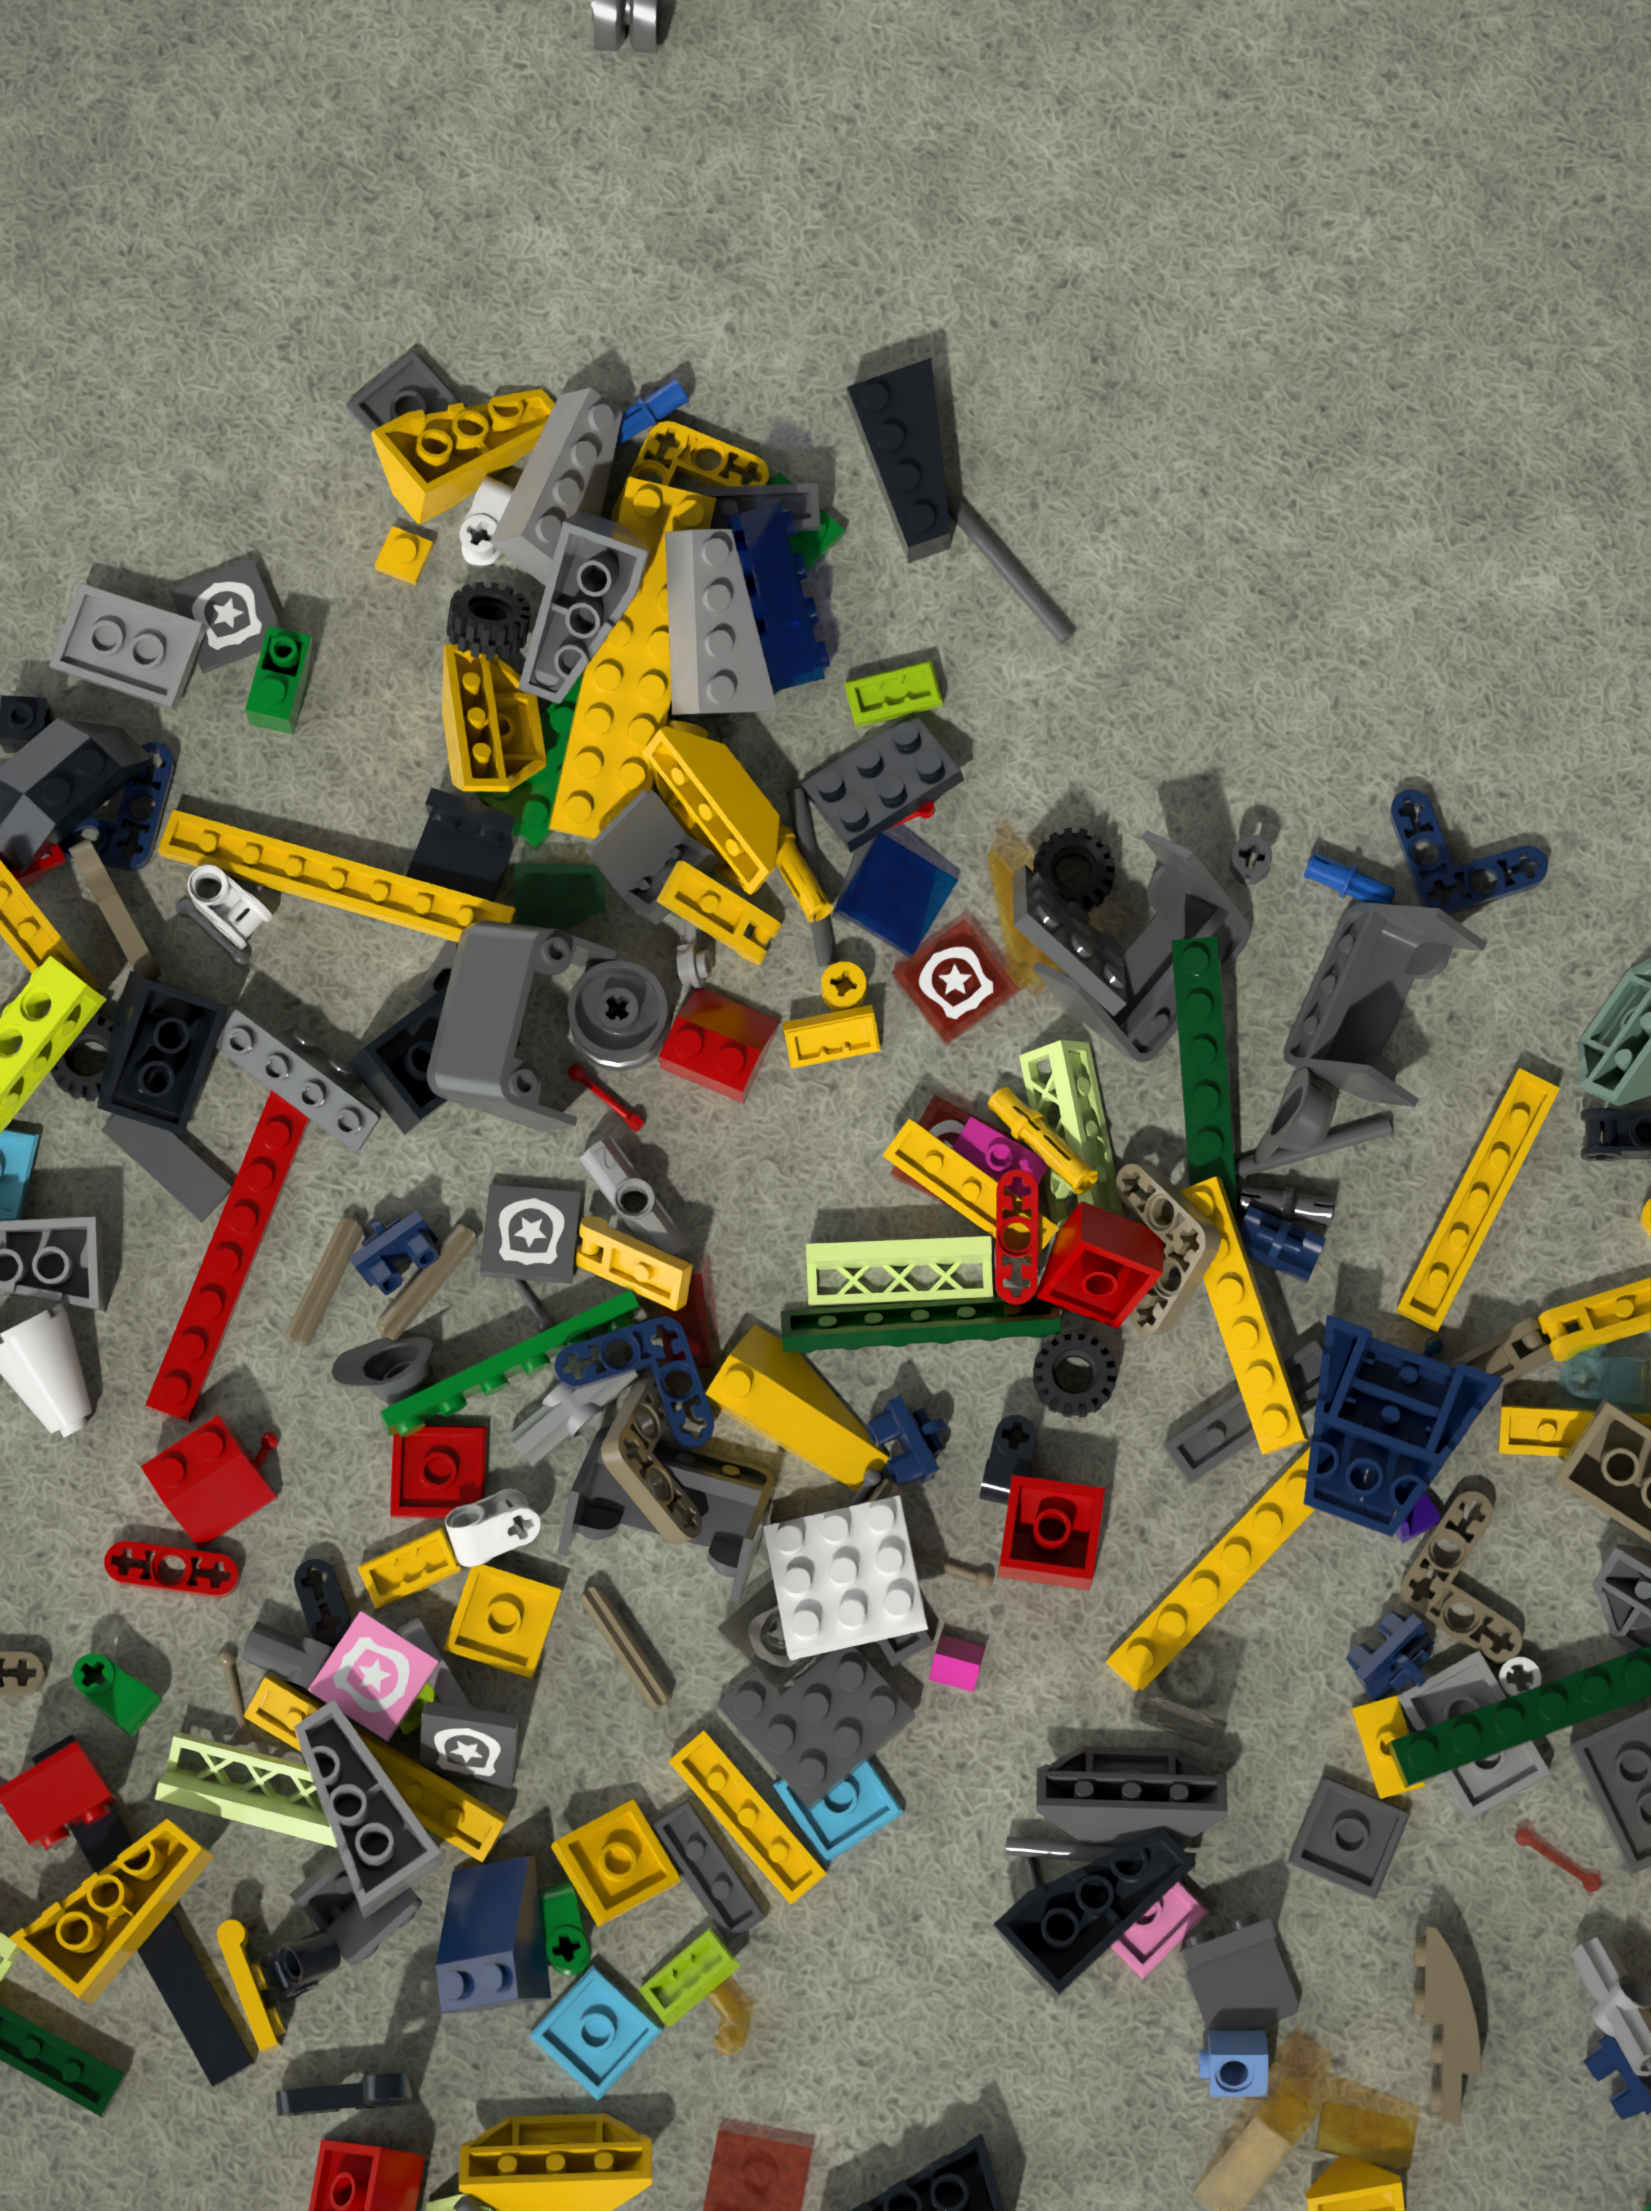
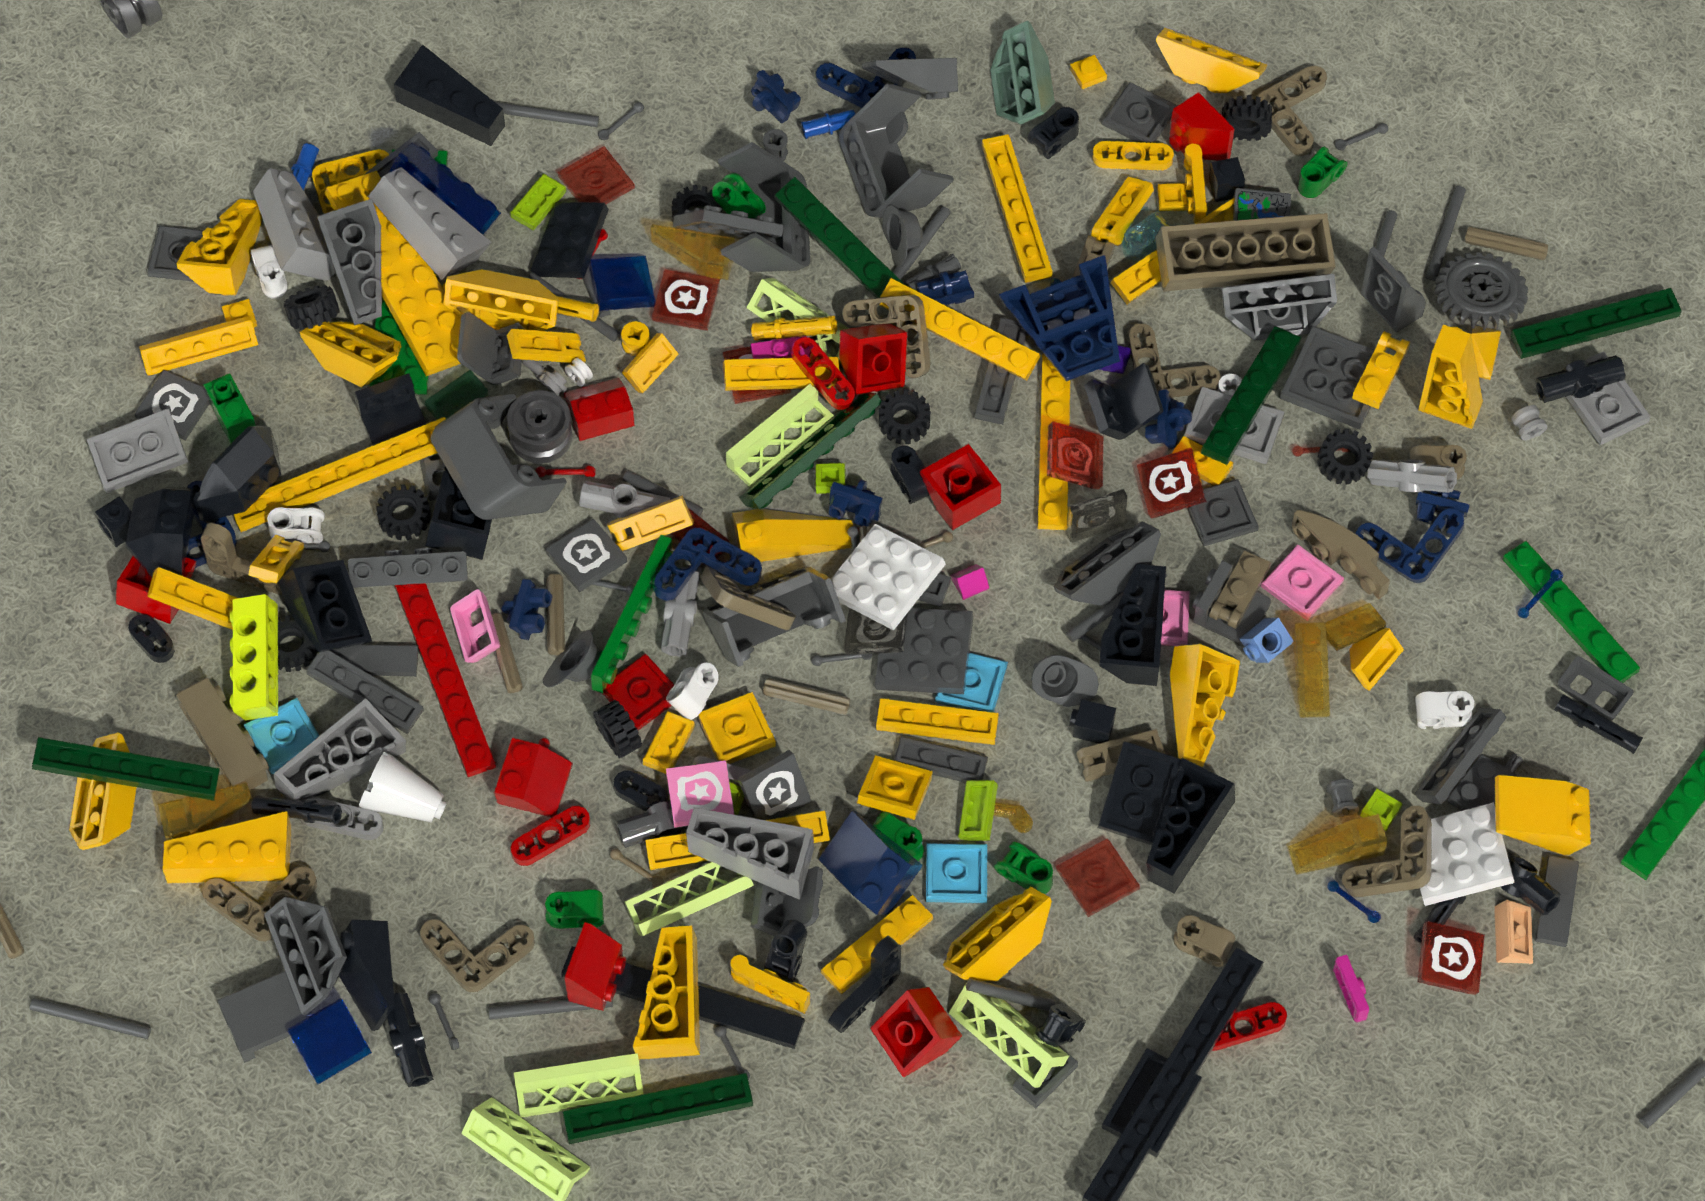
camera: 45 degrees left, 15 degrees down
none -> yellow plate [139,316,258,376]
none -> black wedge [193,426,282,522]
none -> yellow plate [249,535,304,584]
none -> dark grey plate [306,651,424,734]
none -> black tyre [376,485,431,540]
none -> bright pink piece [450,589,500,663]
none -> clear red tile [557,146,635,204]
none -> white bush [565,358,593,387]
none -> black tyre [593,700,642,758]
none -> dark grey hinge [598,102,644,141]
none -> dark grey bar [623,470,703,518]
none -> green piece [712,173,766,219]
none -> dark grey hinge [715,1025,750,1080]
none -> dark blue hips [751,70,801,124]
none -> dark grey hinge [811,648,873,666]
none -> lime plate [816,463,846,494]
none -> yellow plate [821,895,933,994]
none -> dark grey slope [862,58,958,100]
none -> green piece [994,842,1053,894]
none -> dark grey piece [1031,655,1099,707]
none -> clear red tile [1047,421,1104,489]
none -> black brick [1069,699,1116,744]
none -> dark tan plate [1076,729,1165,782]
none -> black bracket [1084,363,1164,440]
none -> black plate [1097,741,1181,845]
none -> clear red tile [1137,447,1207,518]
none -> yellow wedge [1170,644,1240,767]
none -> dark tan plate [1209,550,1271,629]
none -> bright pink tile [1261,545,1344,621]
none -> black tyre [1317,428,1373,485]
none -> dark blue beam [1356,508,1464,583]

